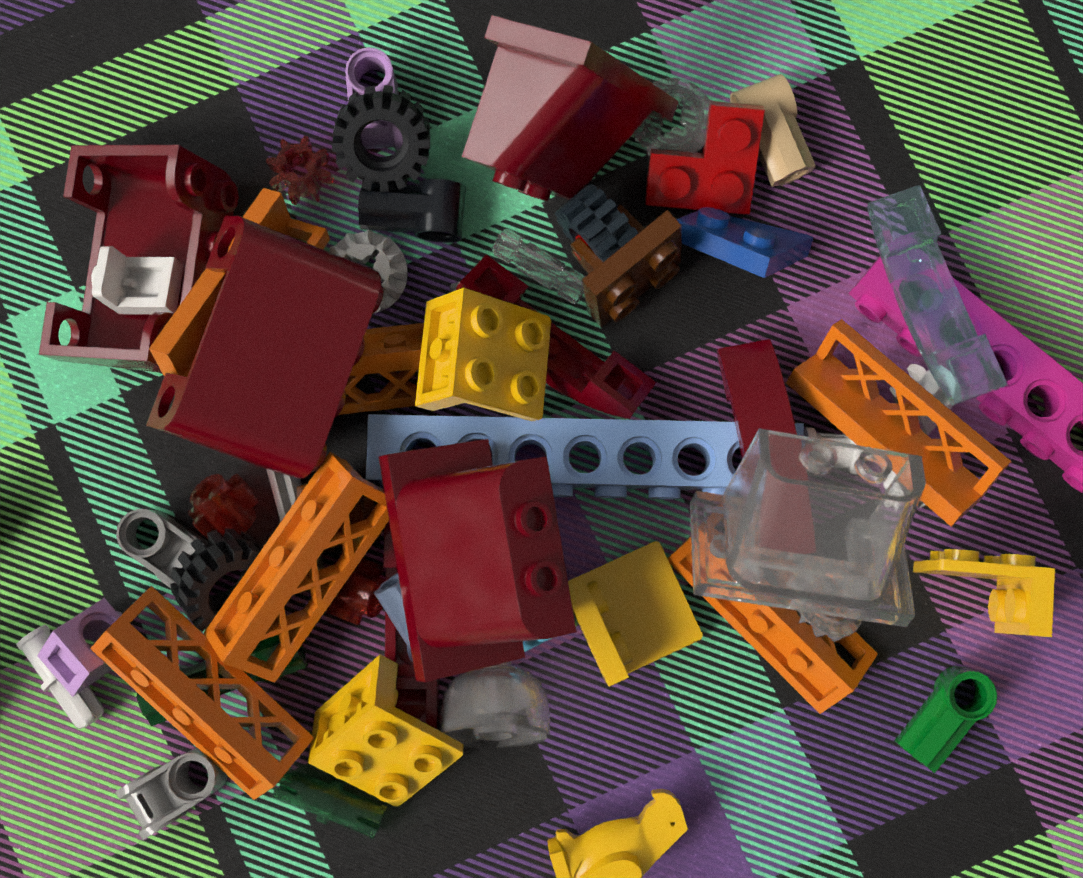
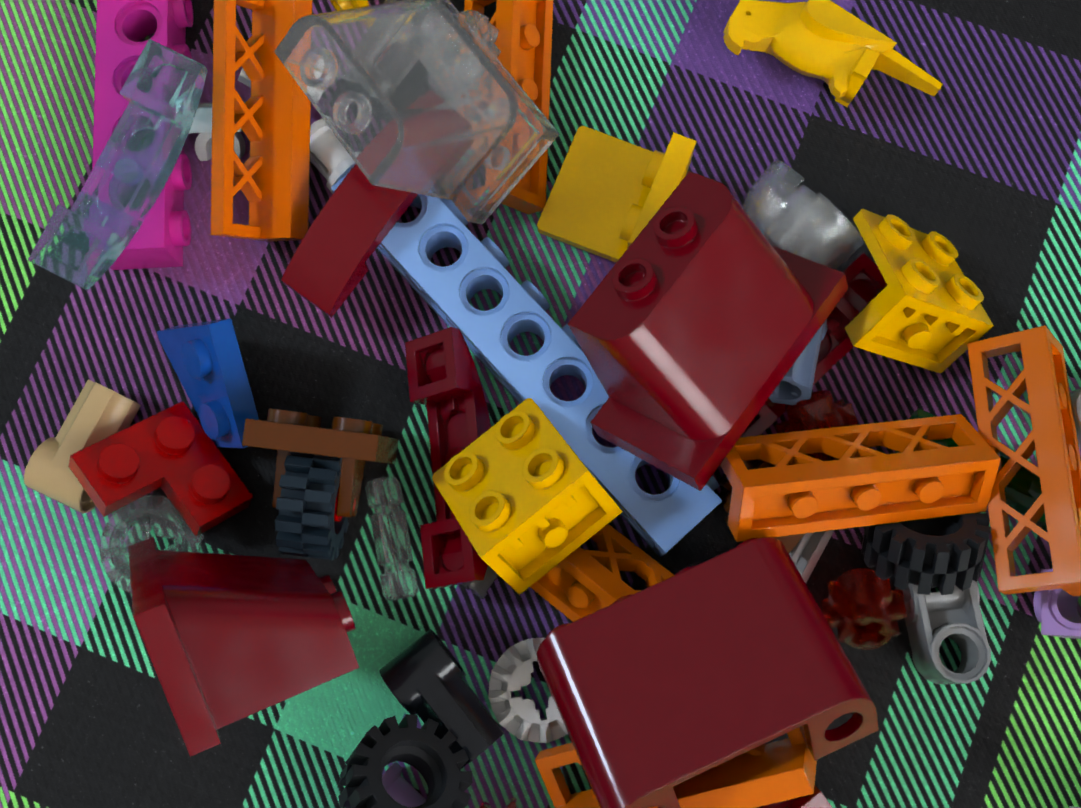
camera: 130 degrees left, 5 degrees down
clear green pin [272,767,388,840] -> none

